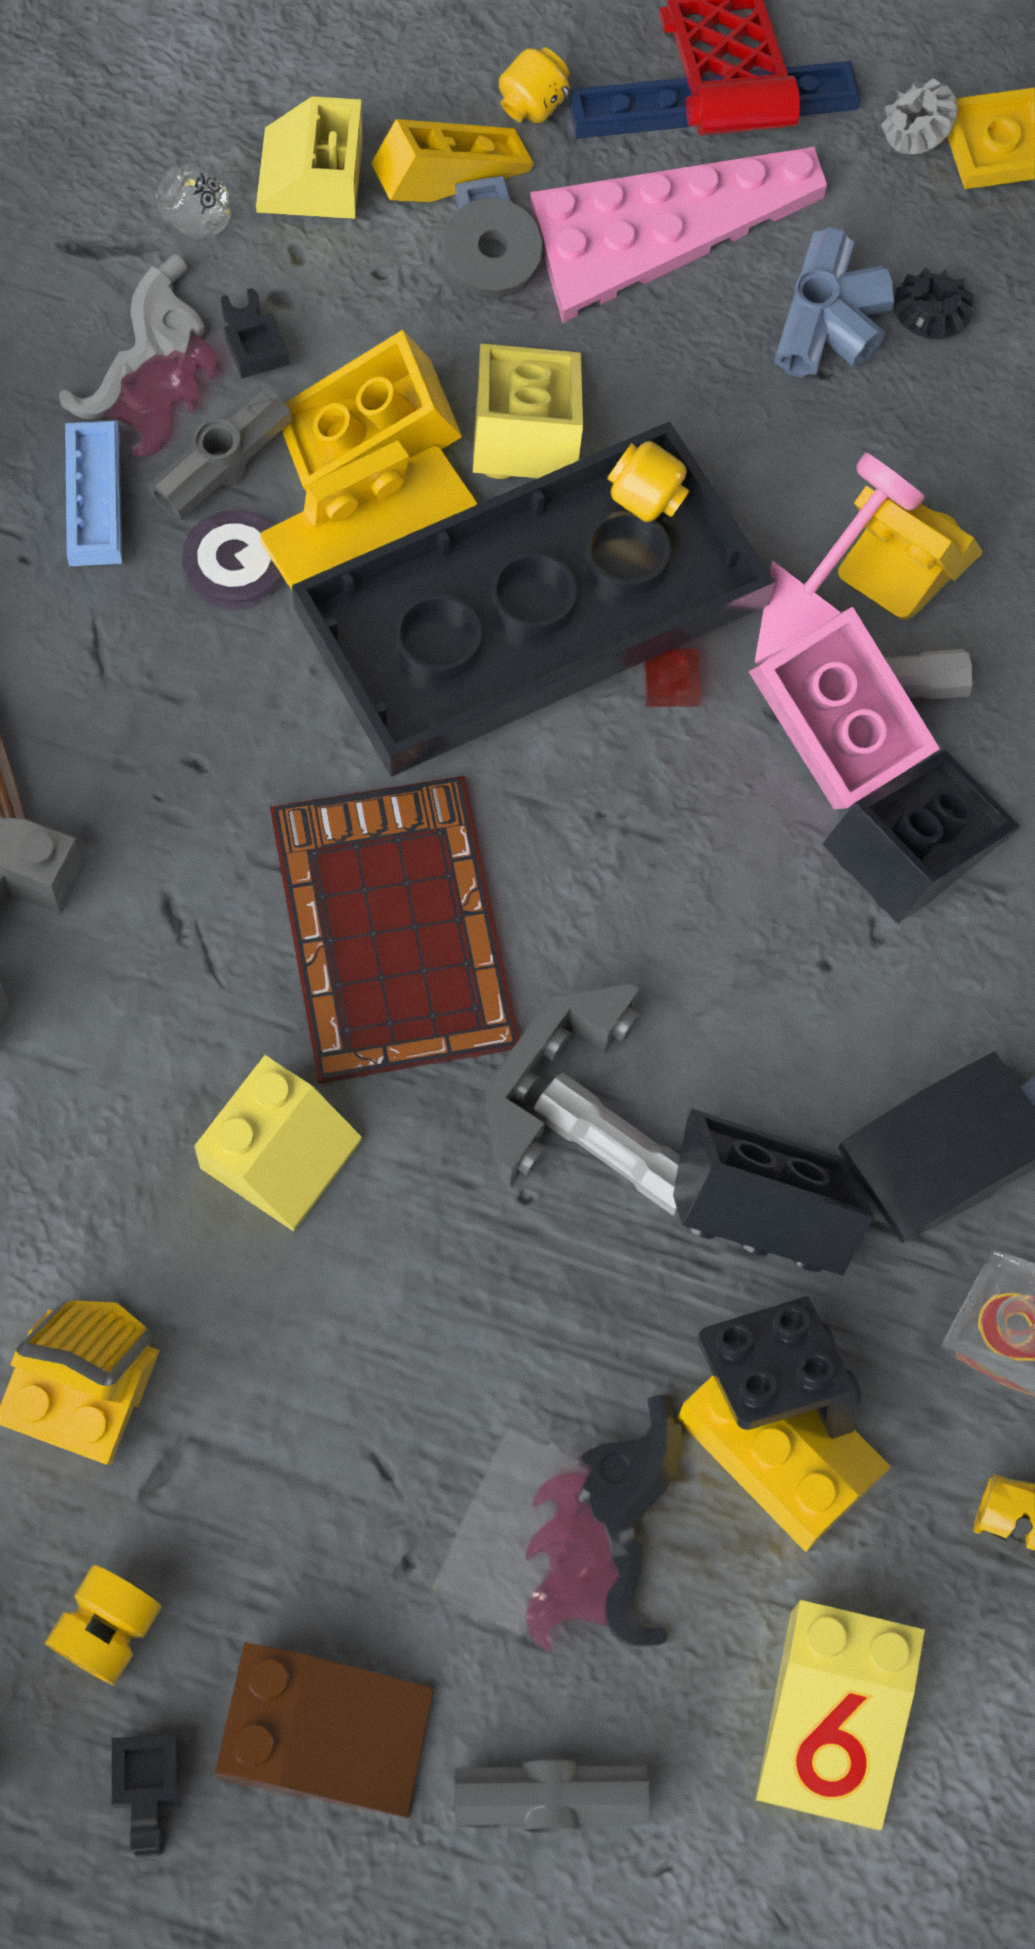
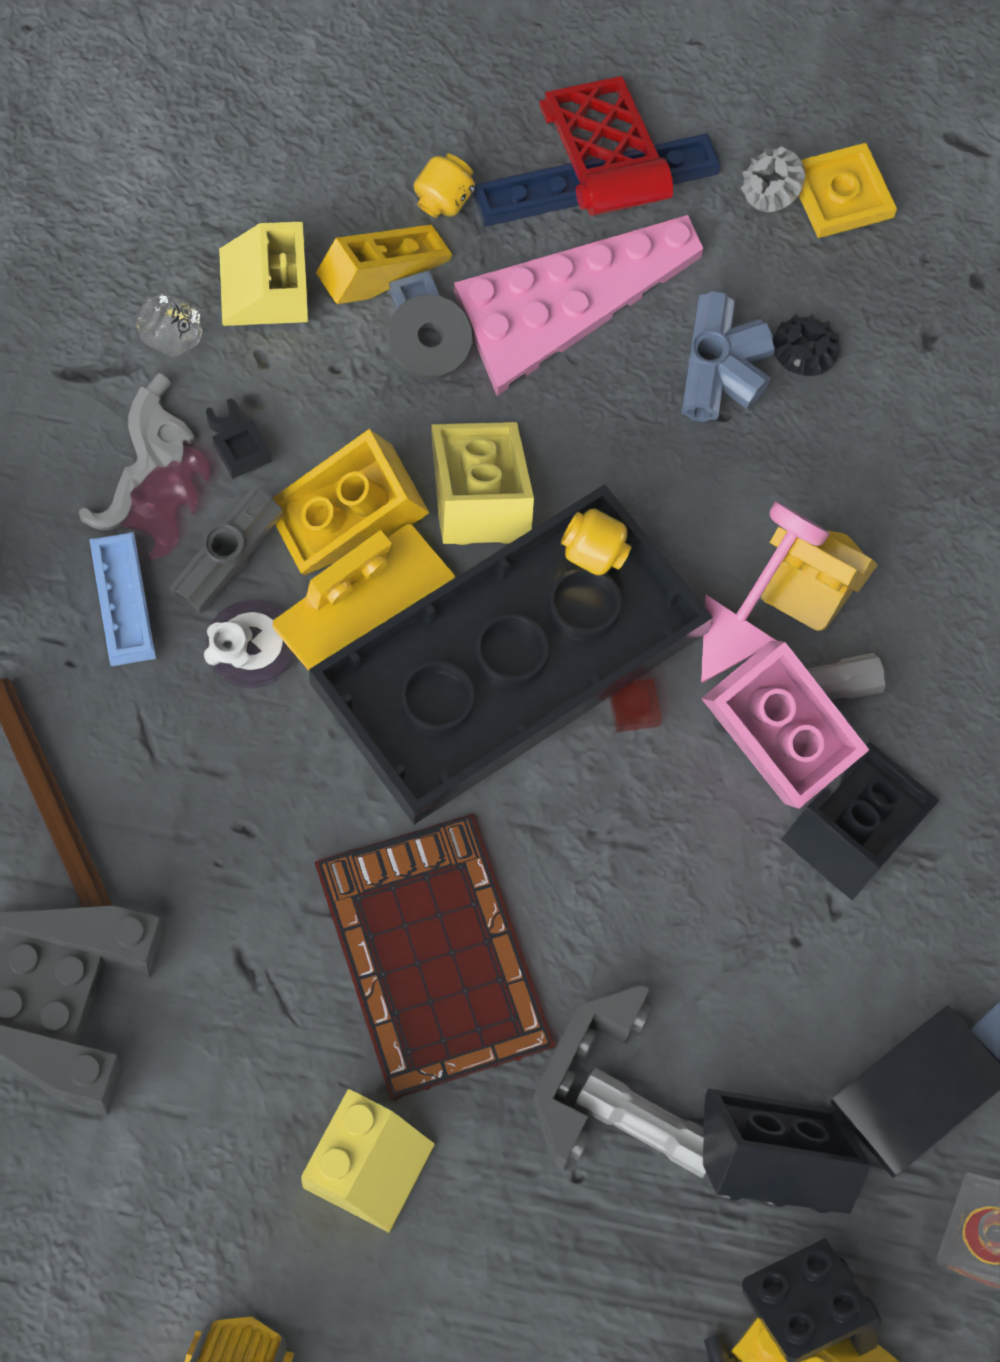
camera: 10 degrees left, 0 degrees up
none -> white plate [204,622,252,668]

